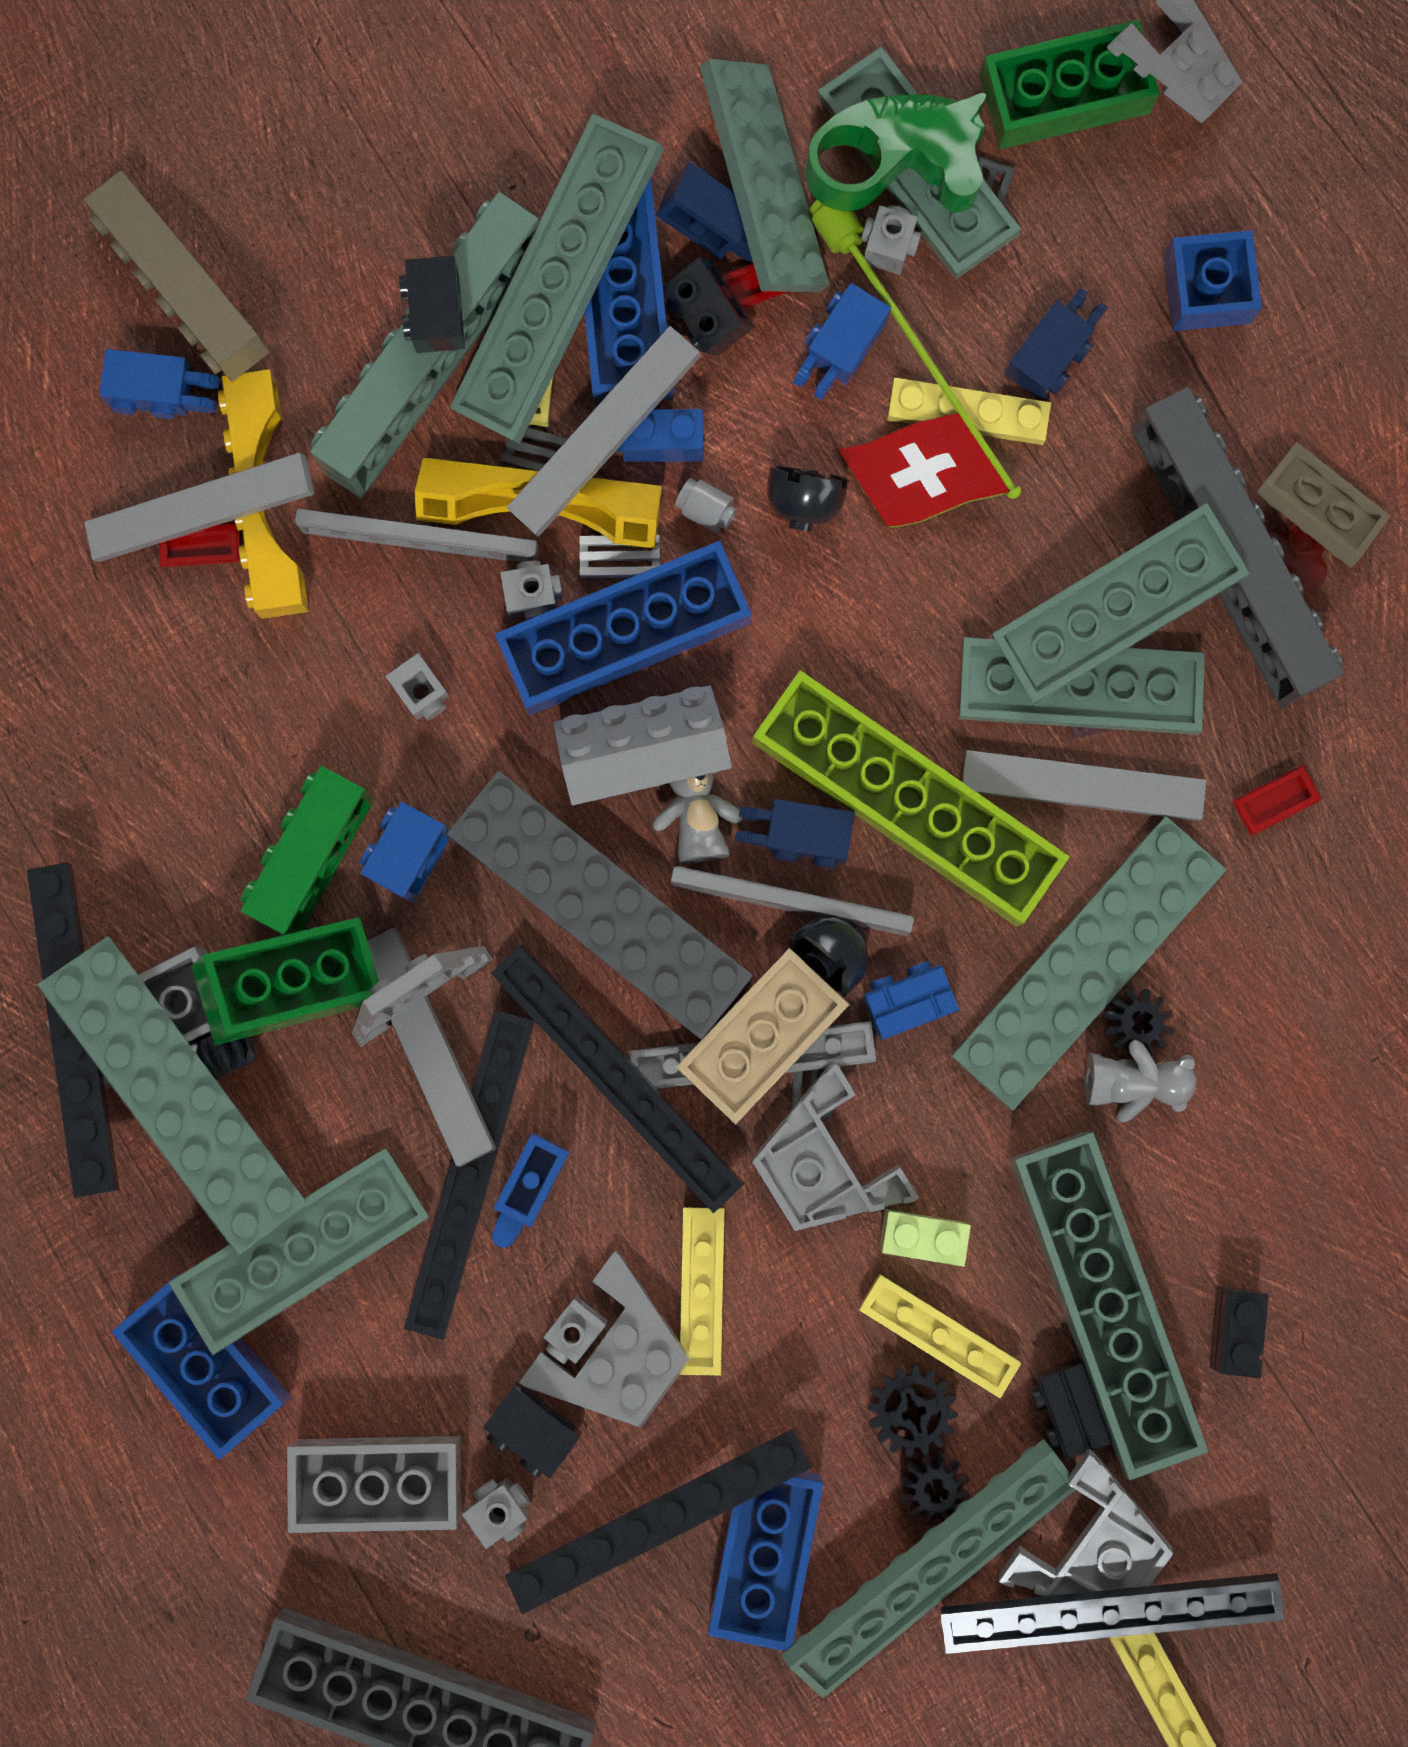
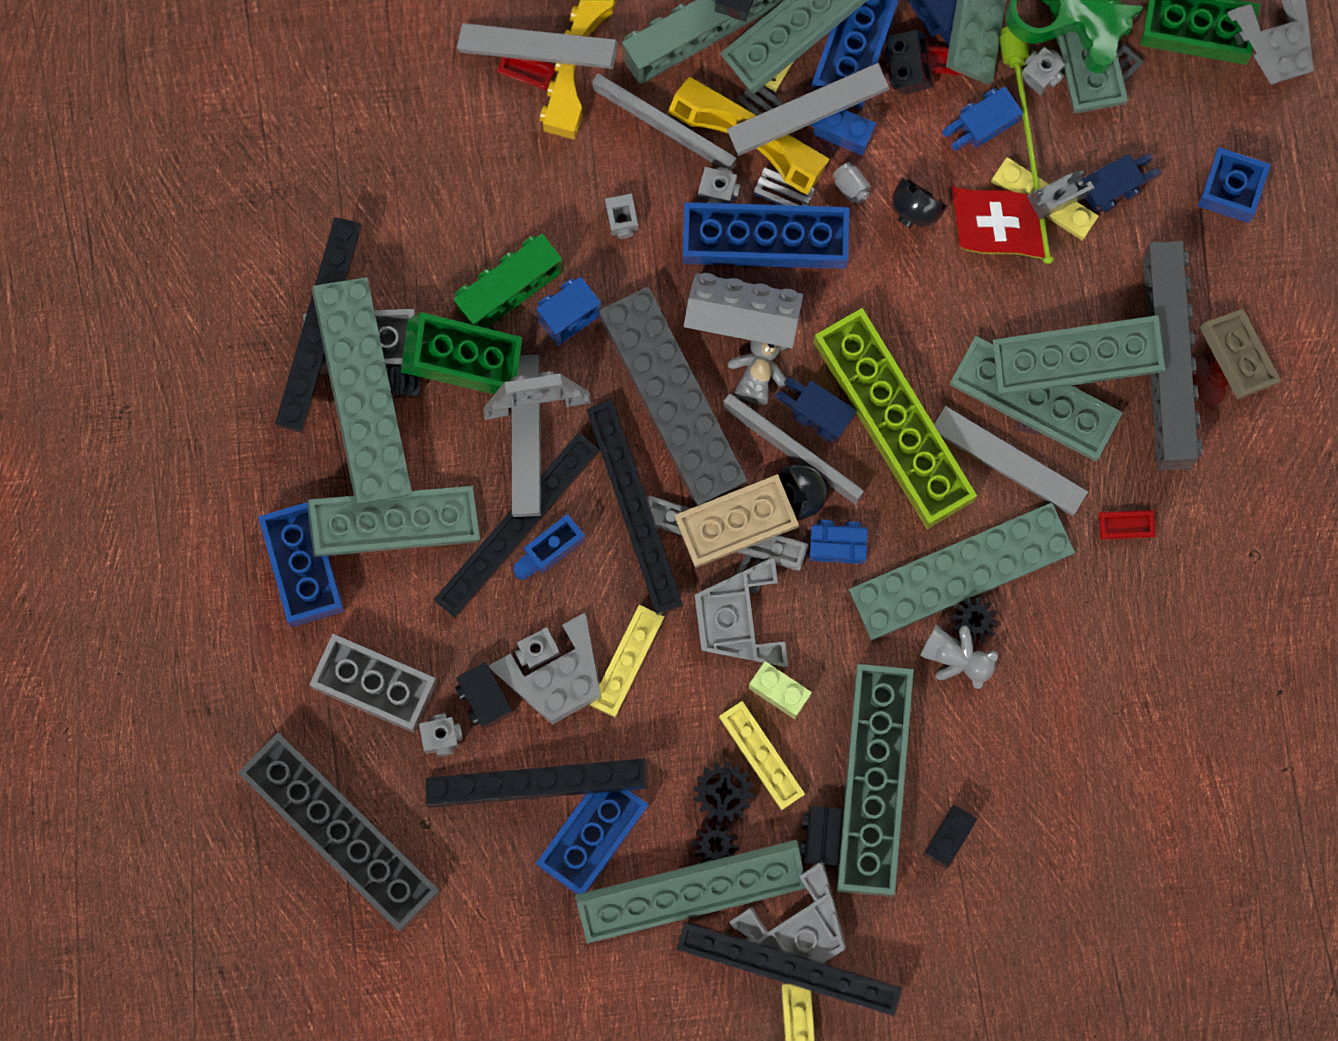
camera: 25 degrees right, 5 degrees down
none -> dark grey hinge [1027,169,1095,220]

